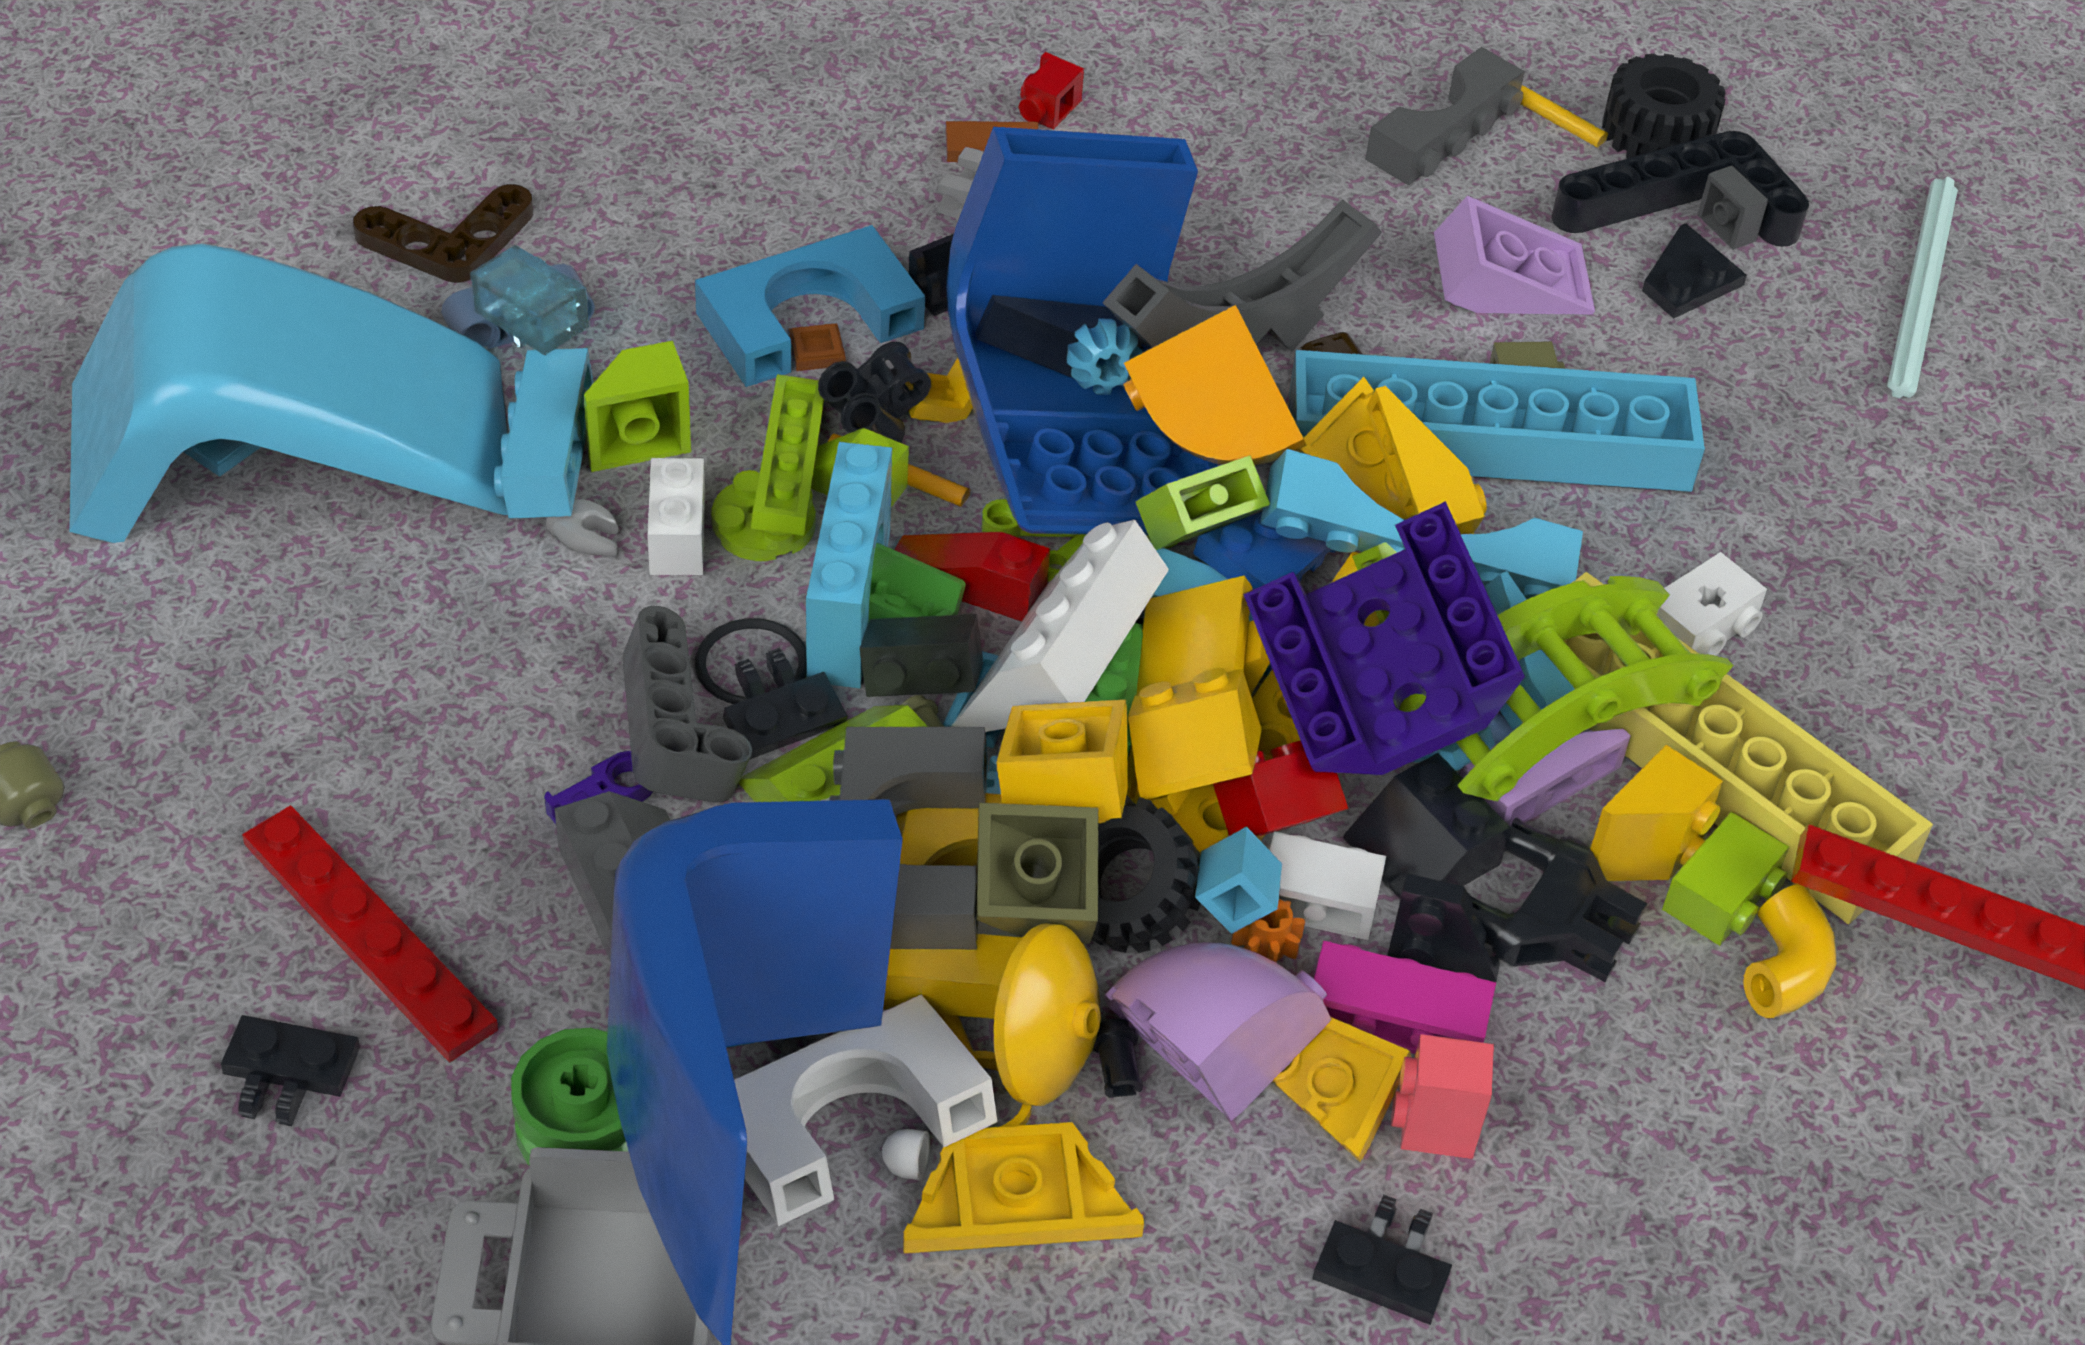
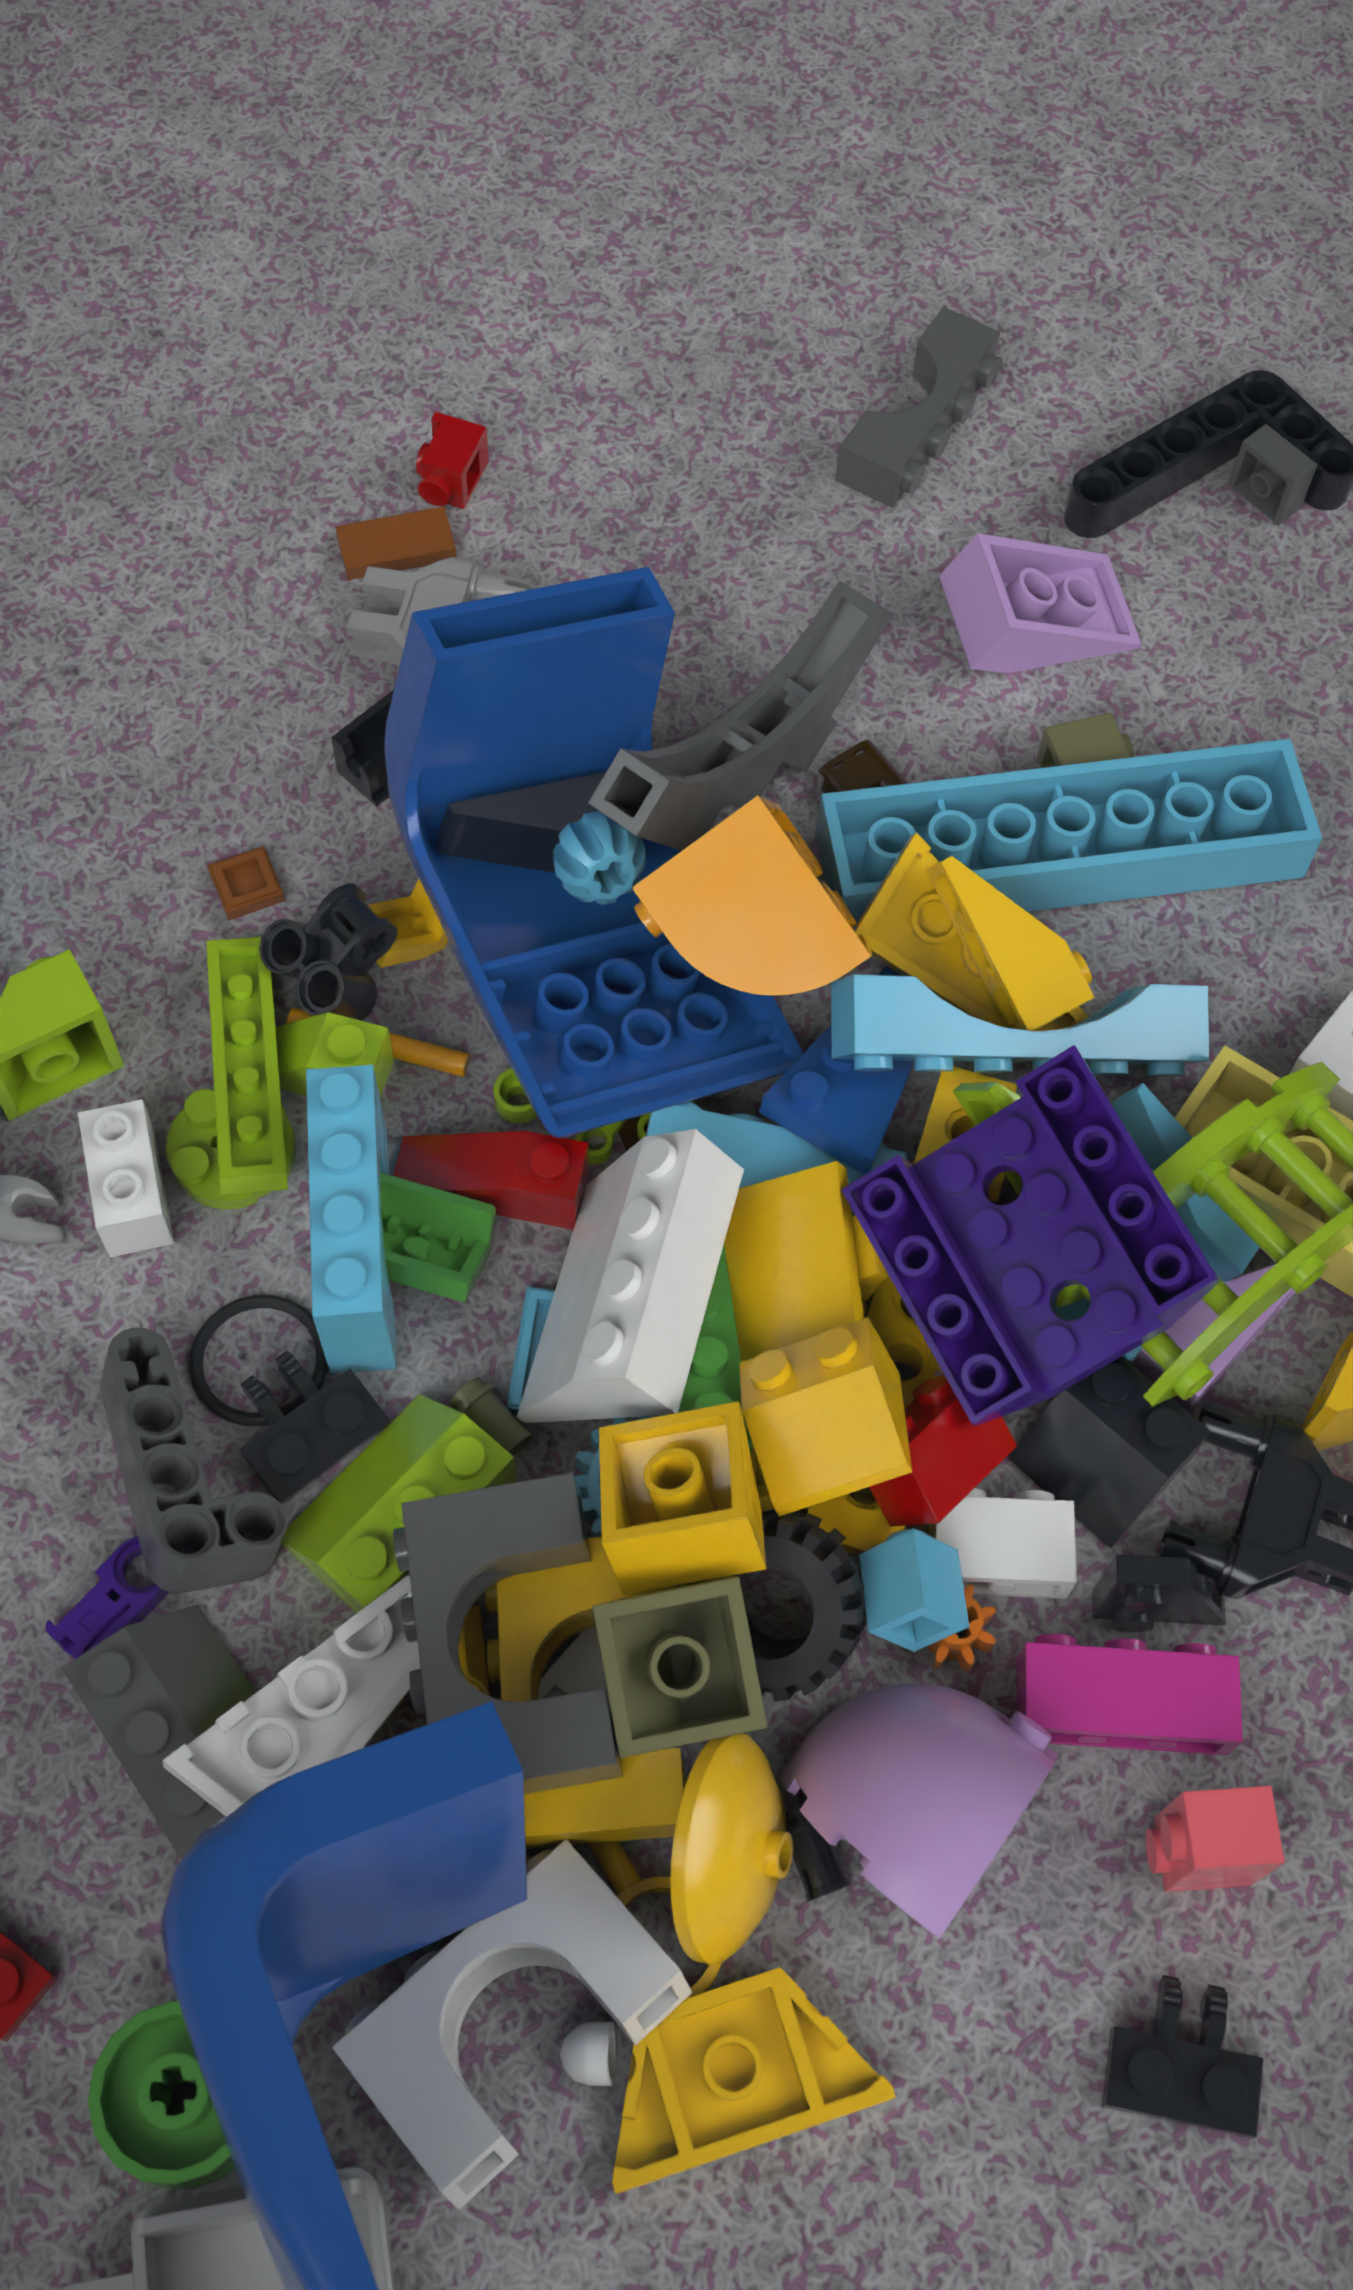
camera: 10 degrees left, 15 degrees up
dark azure arch [695,225,925,387] -> none
pearl dark grey brick [859,614,983,697] -> none
lime brick [1135,456,1270,550] -> none
yellow wing [1272,1017,1412,1162] -> none
yellow bar [1521,85,1608,148] -> none
black tyre [1602,53,1726,158] -> none
black wing [1642,223,1747,319] -> none

